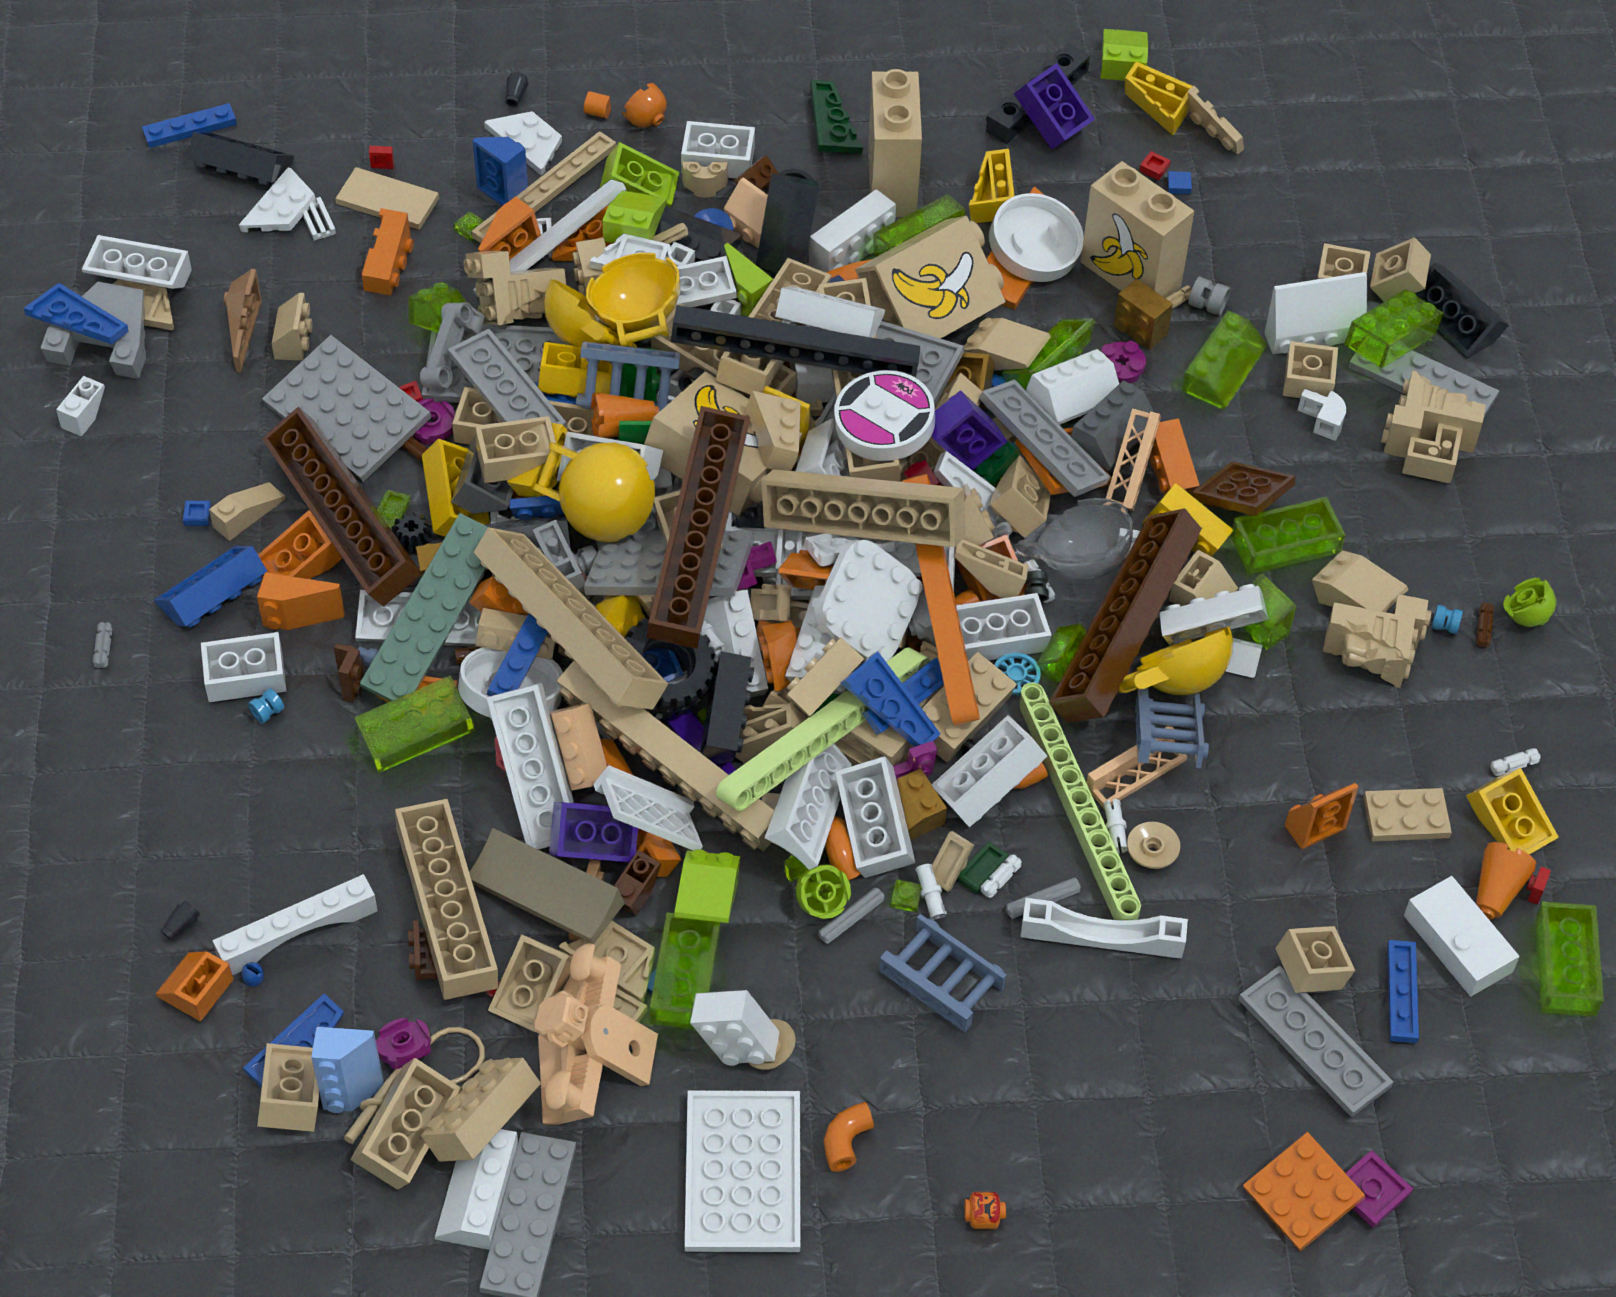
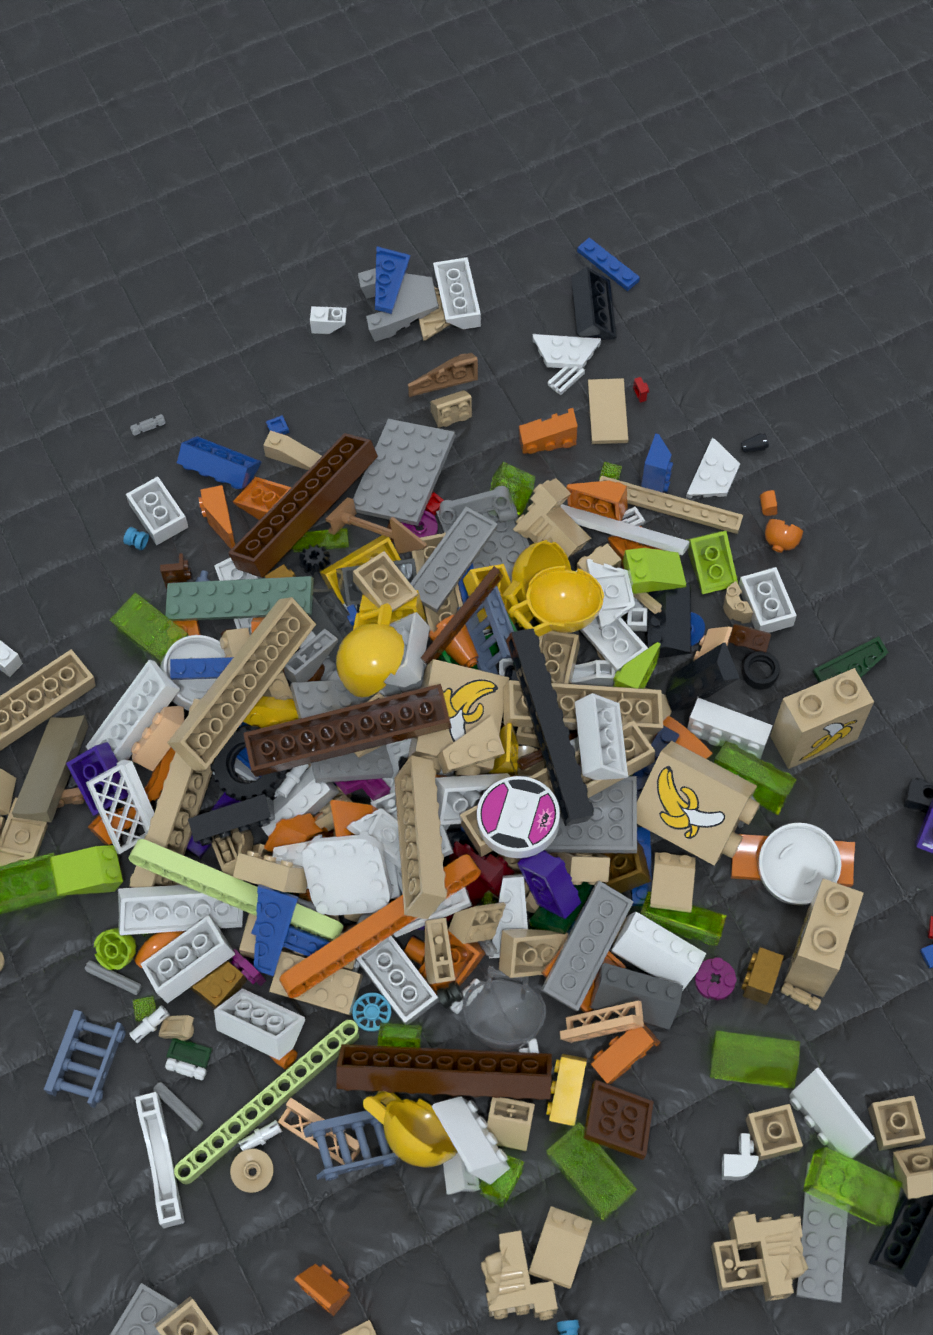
camera: 70 degrees right, 10 degrees up
reddish brown slope [614,850,661,917] -> none
yellow wedge [969,149,1015,223] -> none
light grey wheel [1188,276,1231,316] -> none
none -> medium nougat piece [325,497,427,554]
none -> reddish brown tile [421,566,503,665]

